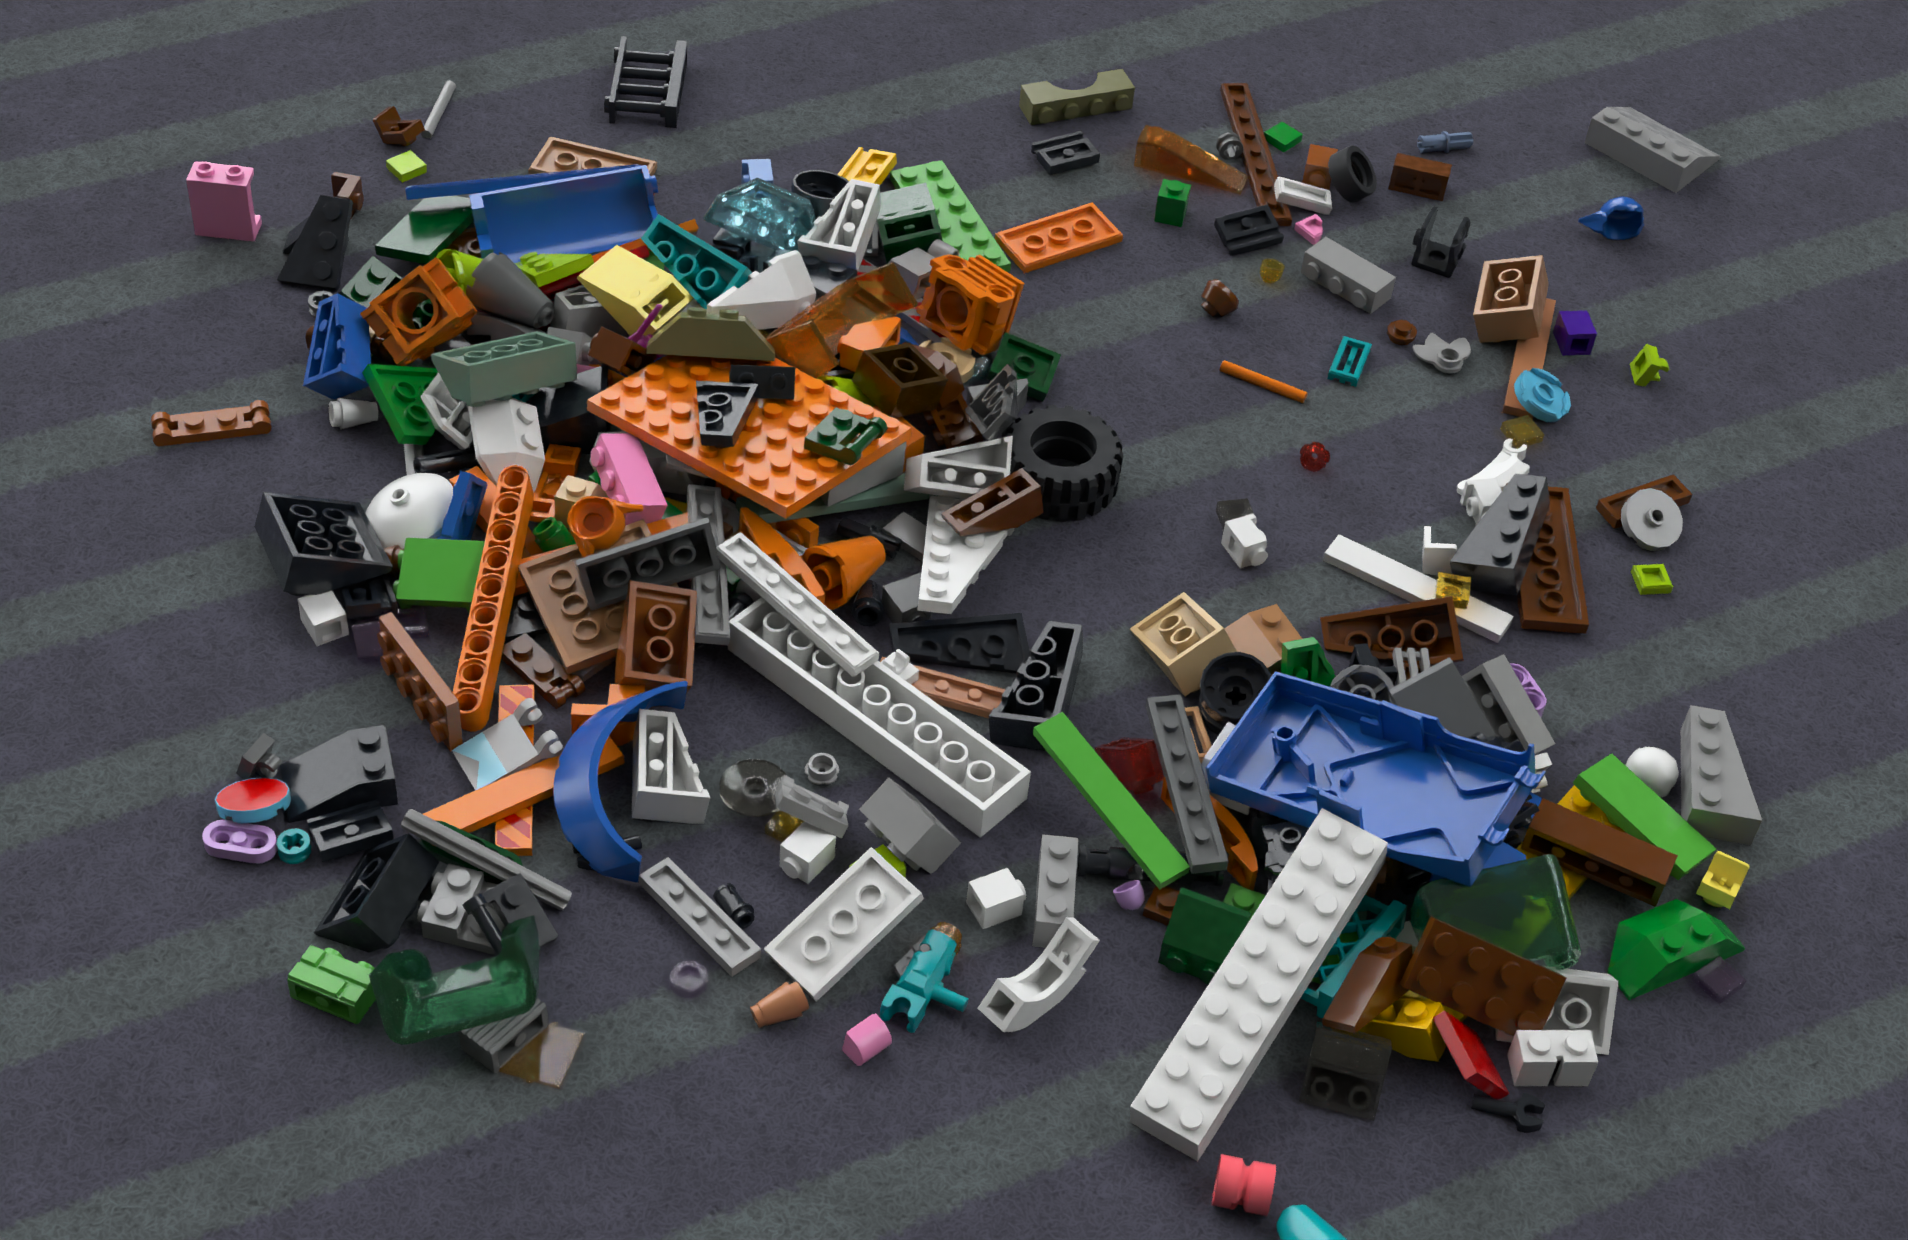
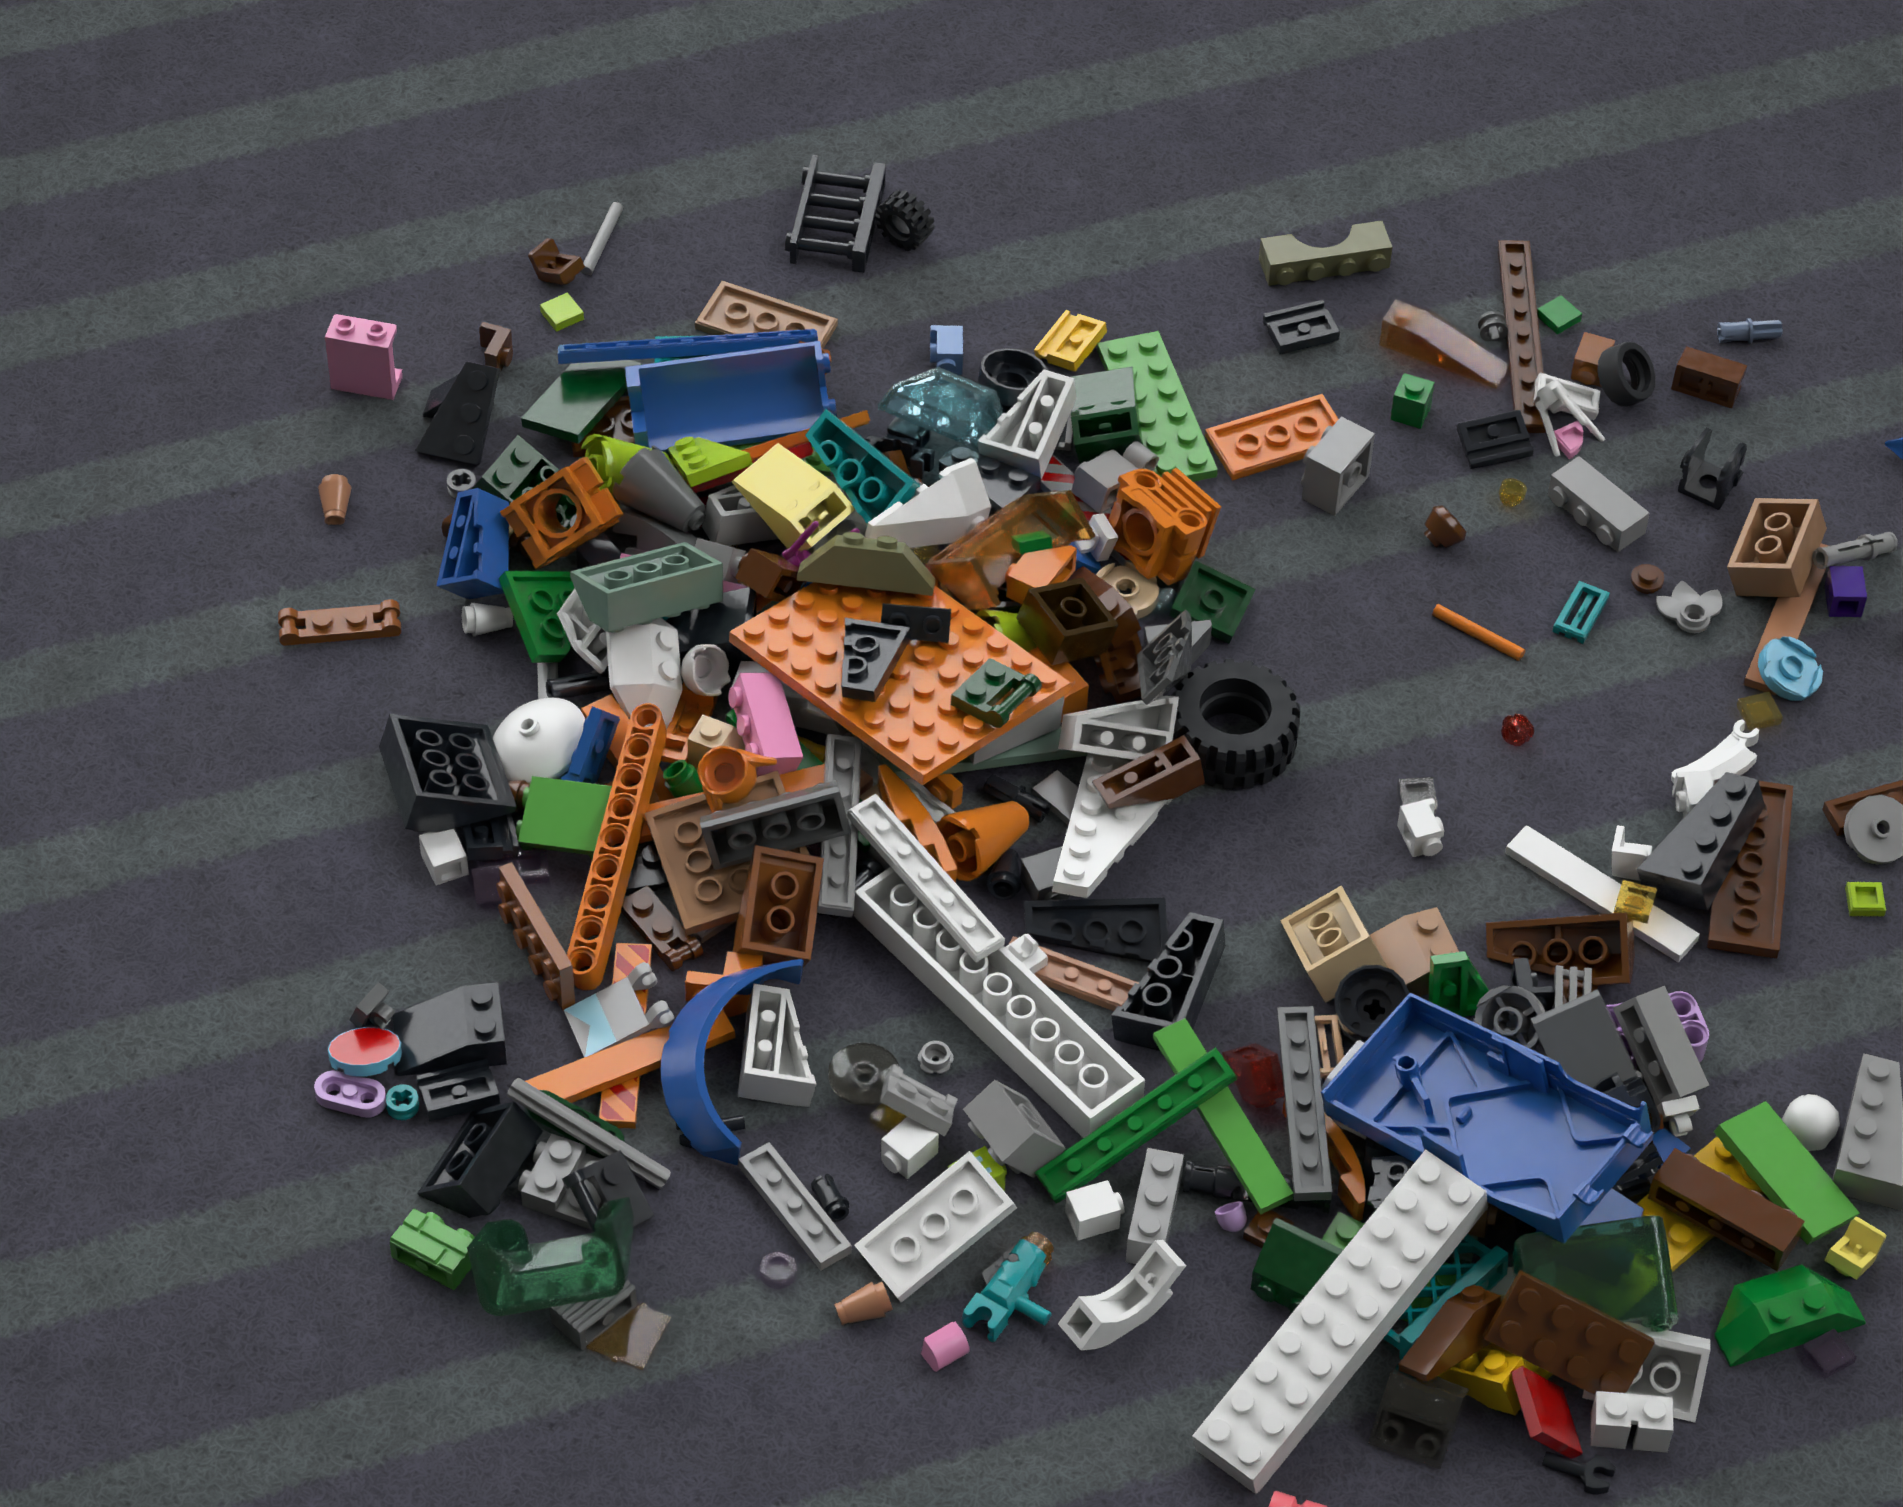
camera: 10 degrees right, 5 degrees up
none -> nougat cone [318,474,352,525]
none -> white hair [681,644,730,696]
none -> black tyre [874,190,935,251]
none -> green tile [1011,530,1053,555]
none -> green tile [1034,1047,1238,1204]
none -> white tile [1075,513,1119,562]
none -> light grey brick [1301,416,1375,516]
none -> white plant [1535,379,1605,457]
none -> light grey pin [1812,532,1898,569]

